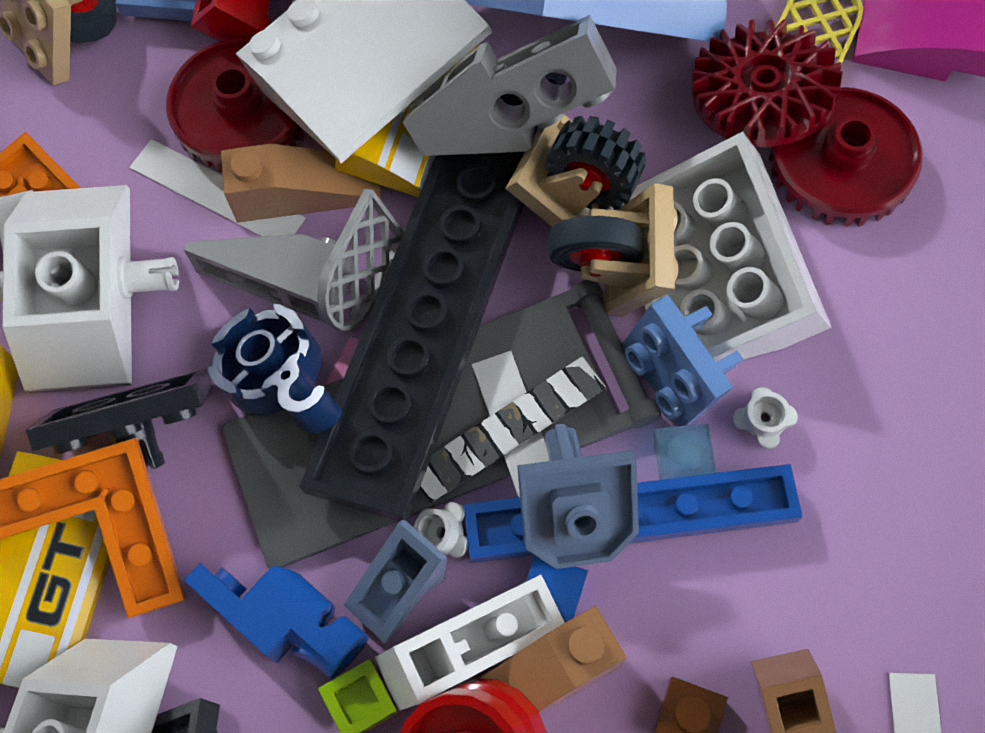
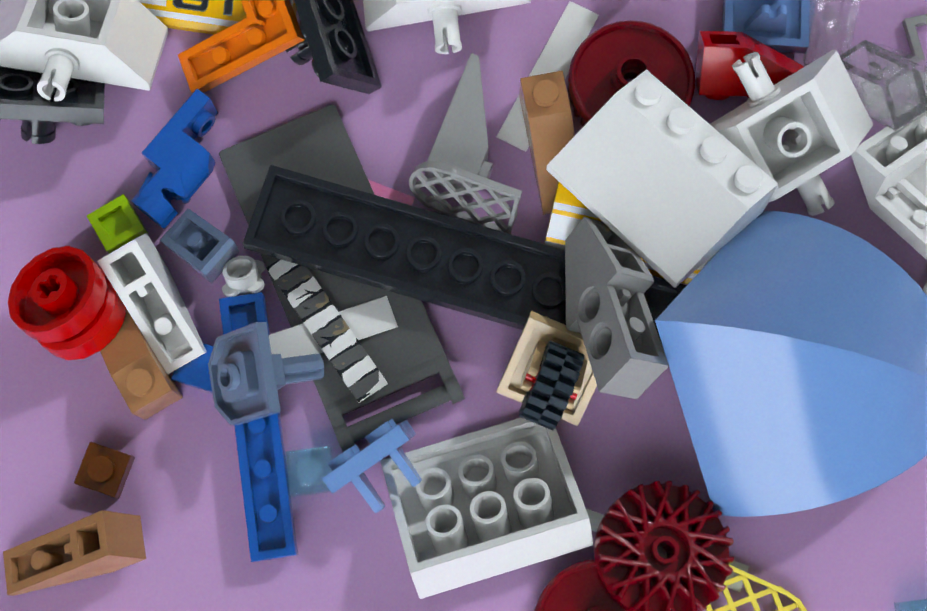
camera: 90 degrees right, 10 degrees up
dark blue piece [207,304,342,433] -> none
tan plate [548,183,678,317] -> none
white plate [733,387,798,449] -> none

